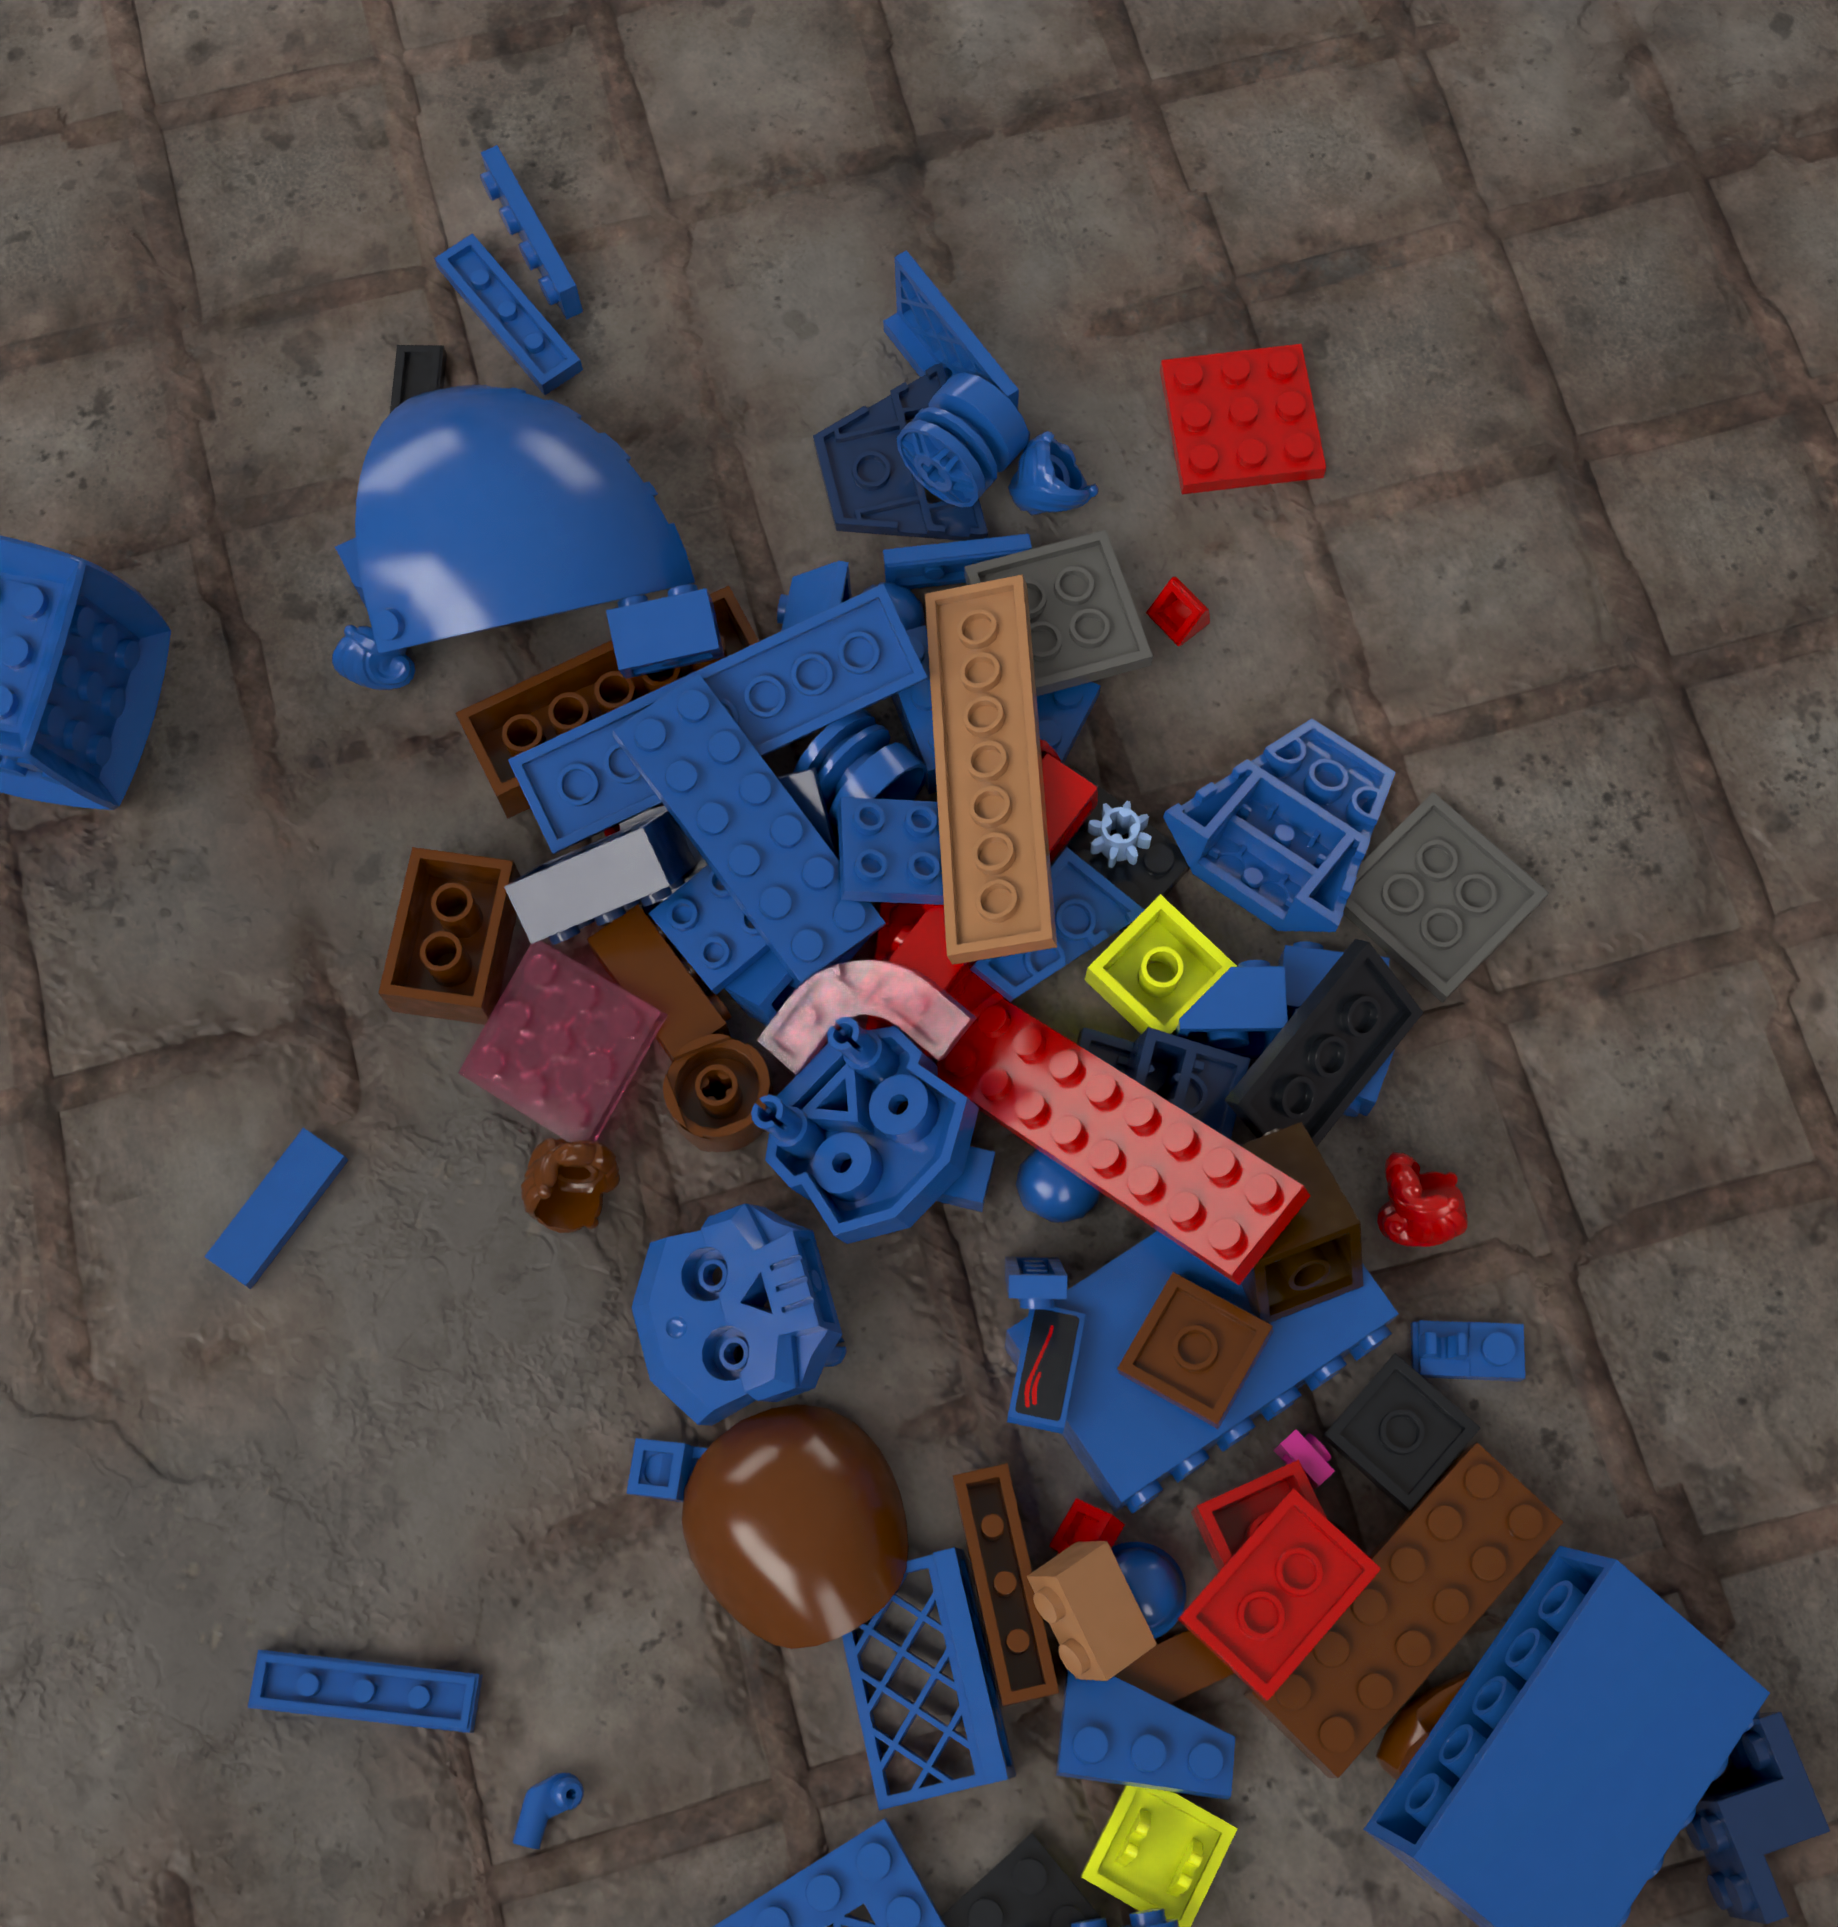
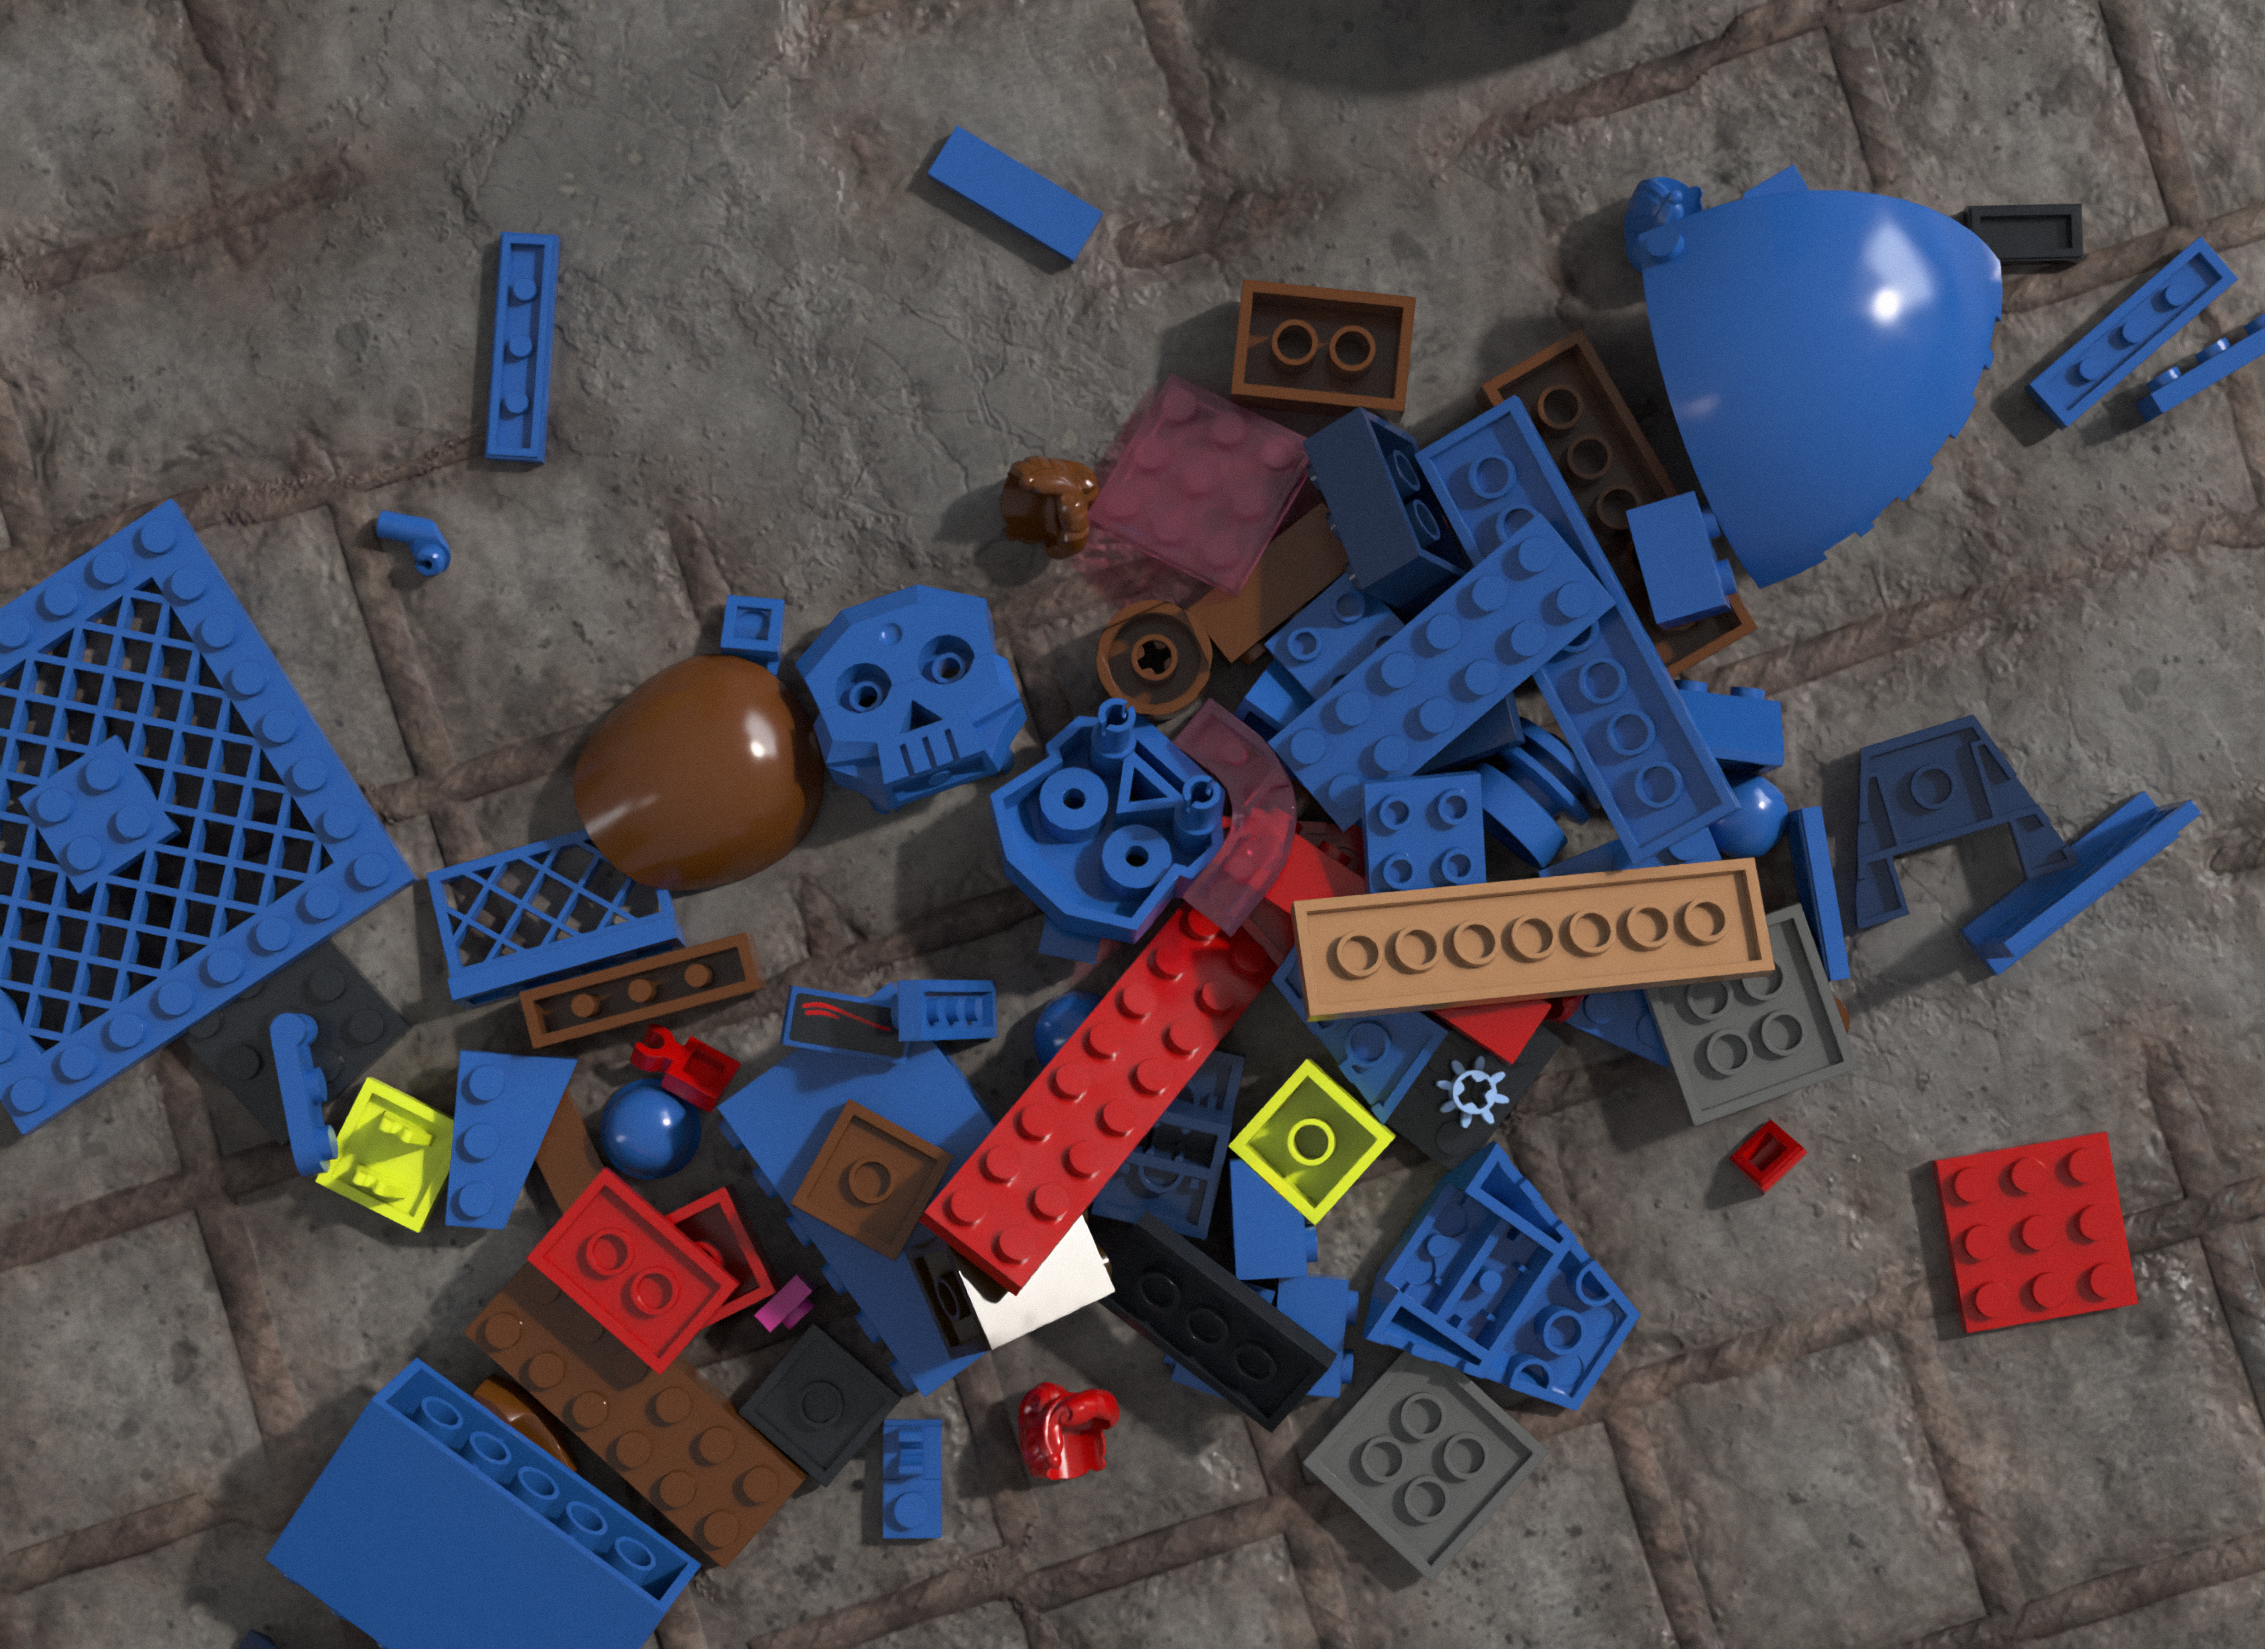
camera: 85 degrees right, 15 degrees up
blue wheel [897,372,1028,507] -> none
blue hair [1008,431,1099,516] -> none
medium nougat brick [1026,1541,1157,1681] -> none

